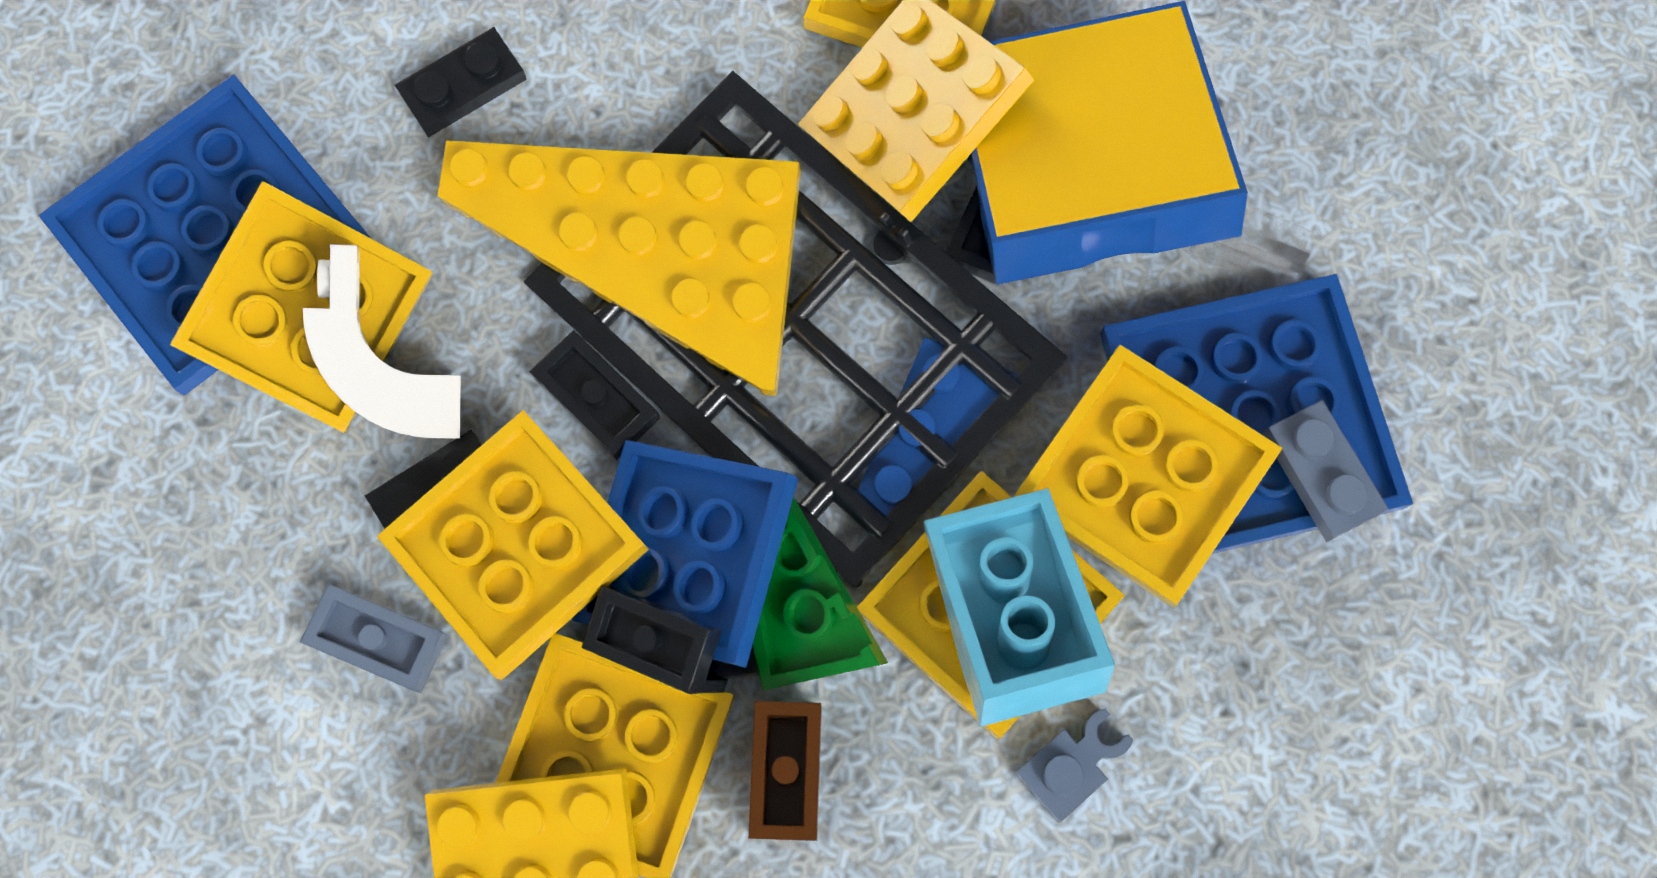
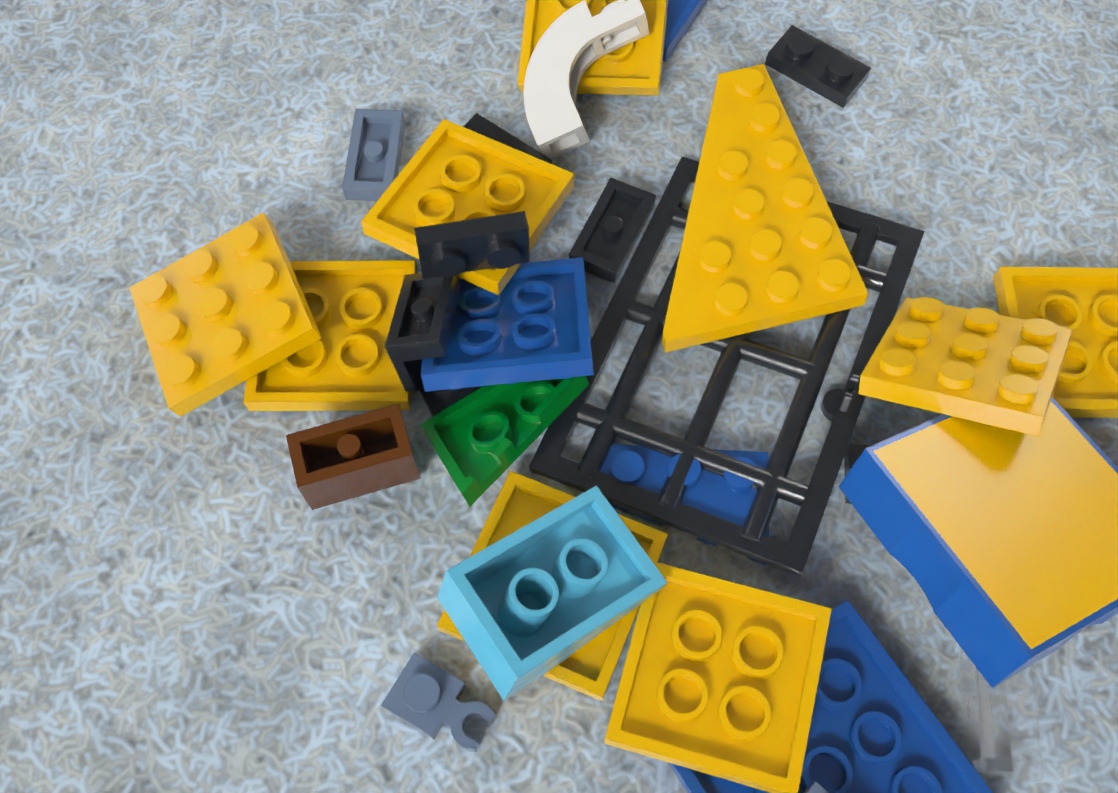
camera: 70 degrees right, 10 degrees down
none -> black plate [414,211,530,279]

